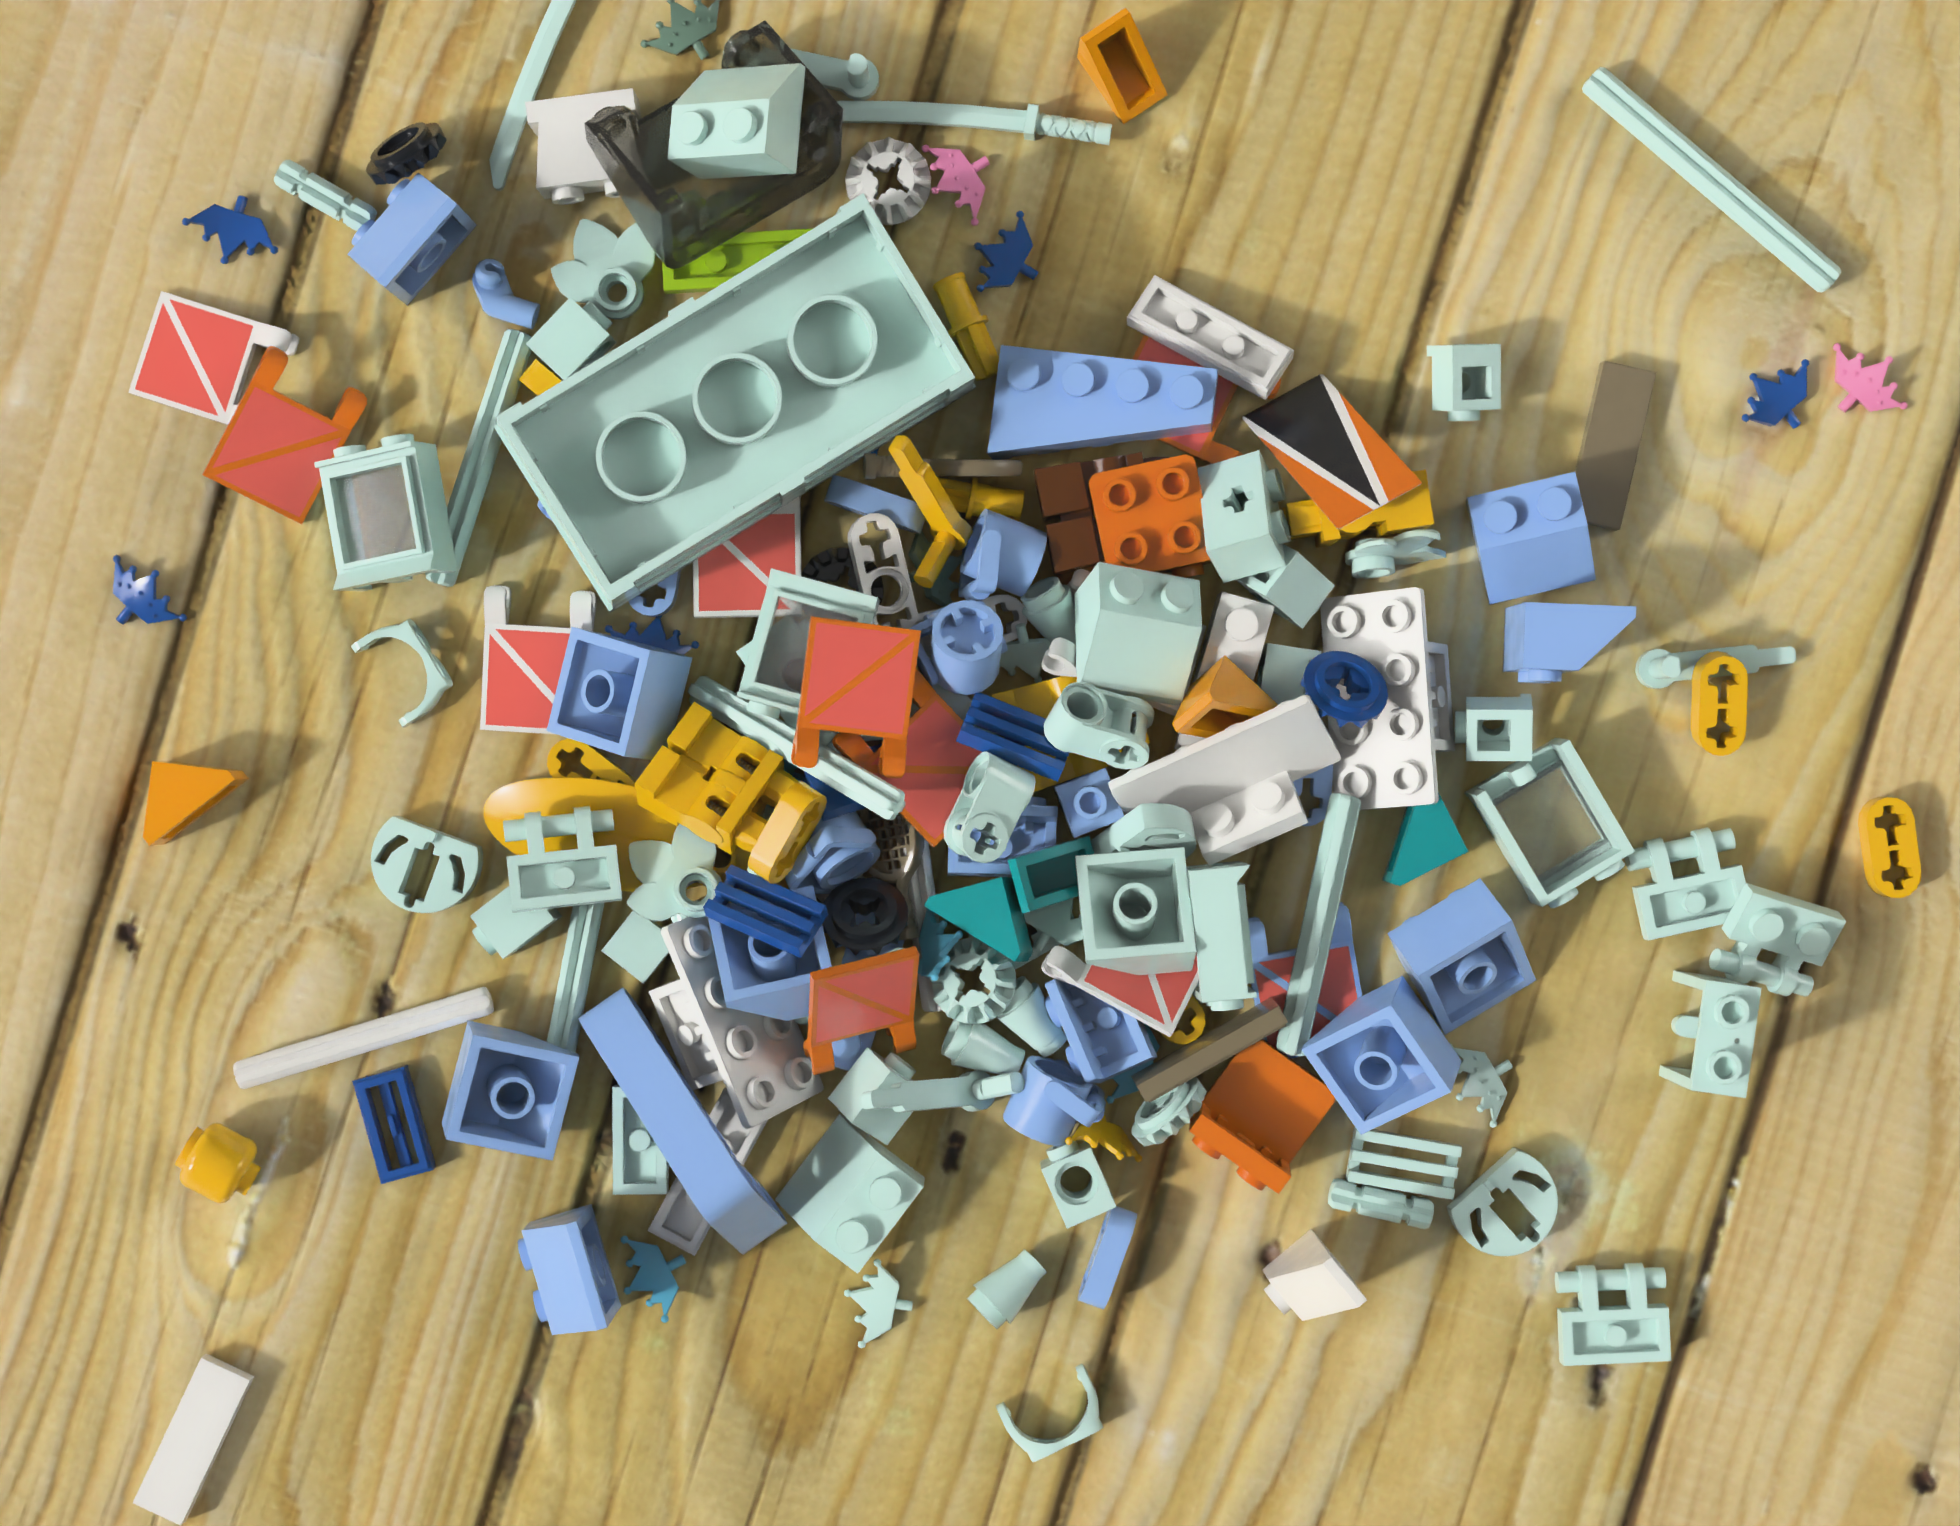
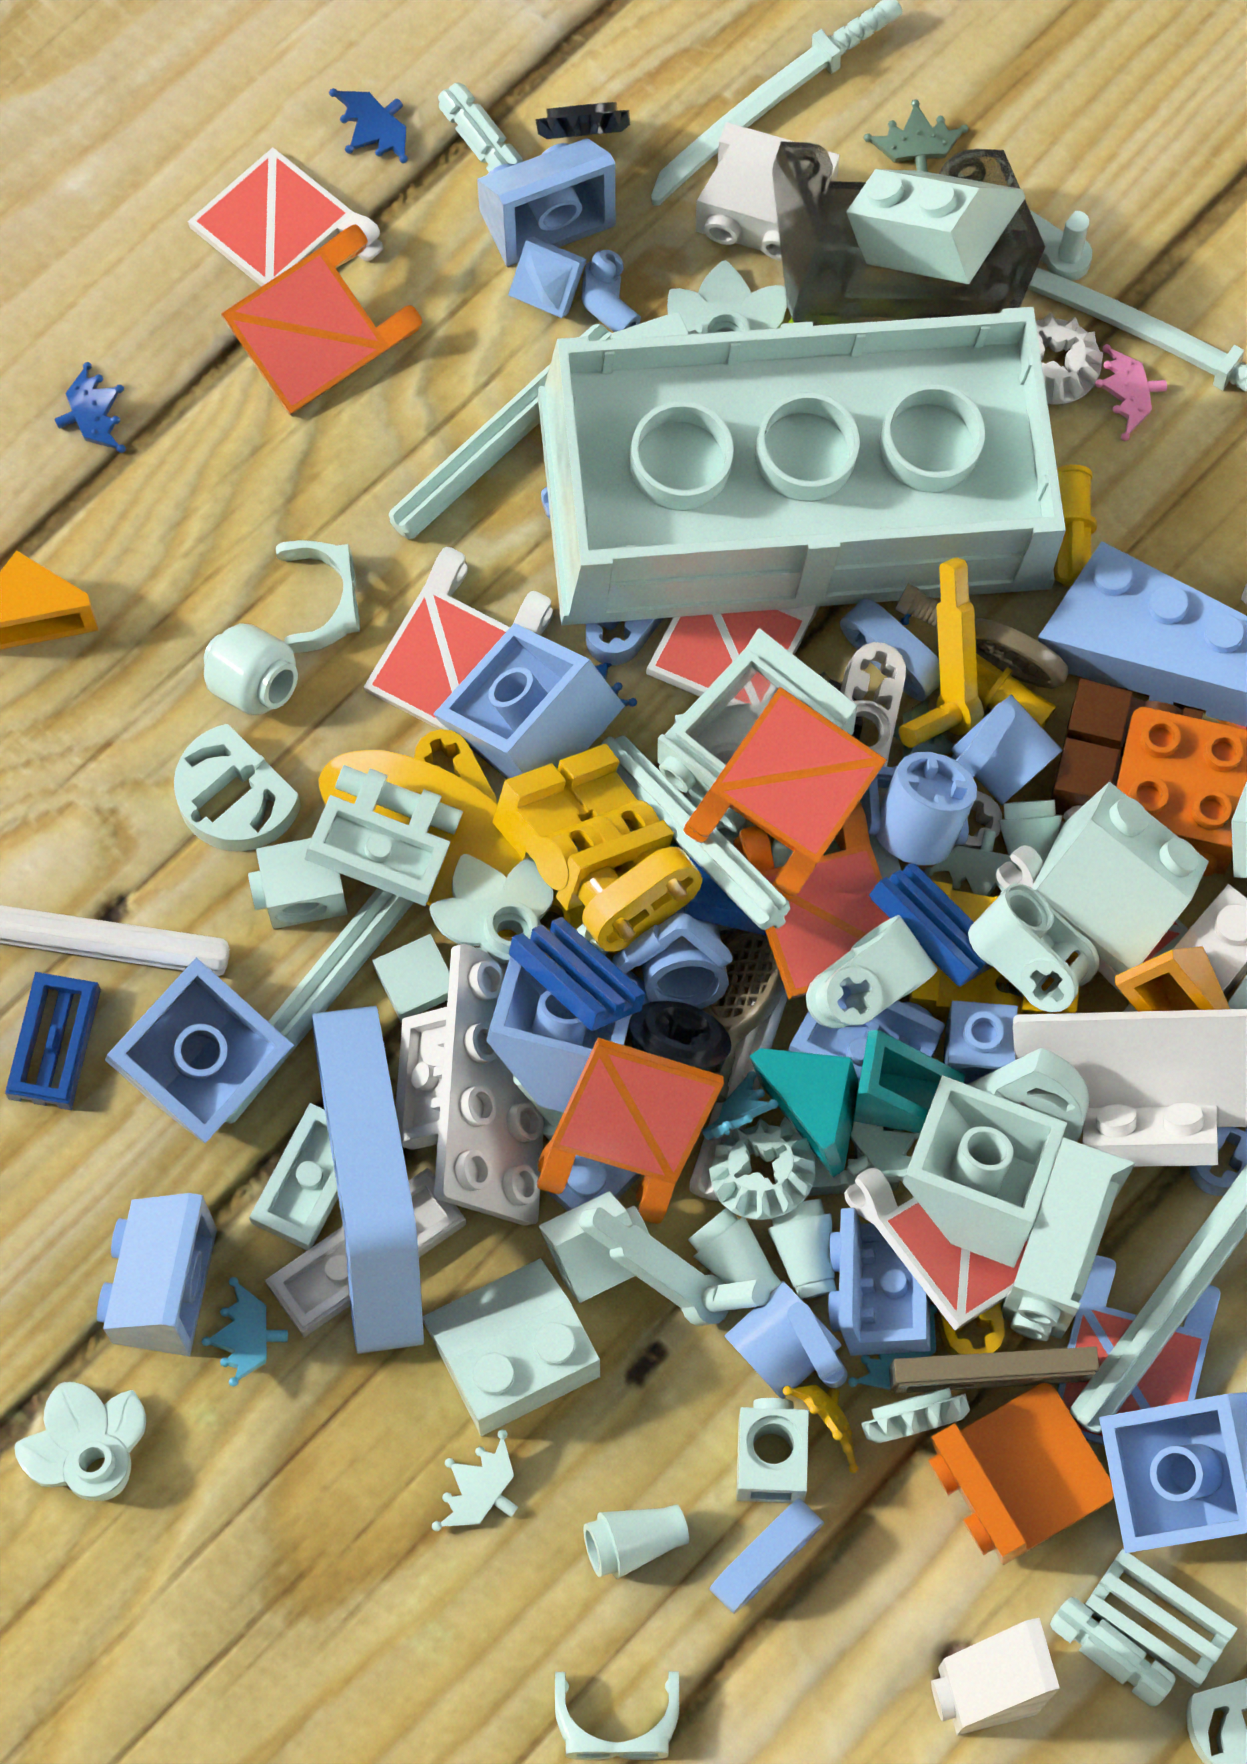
camera: 25 degrees right, 20 degrees down
light aqua window [314,434,458,592] -> none
blue piece [974,211,1038,292] -> none
none -> light aqua plate [15,1382,146,1501]
none -> light aqua head [204,623,298,715]
none -> light blue tile [508,236,587,318]

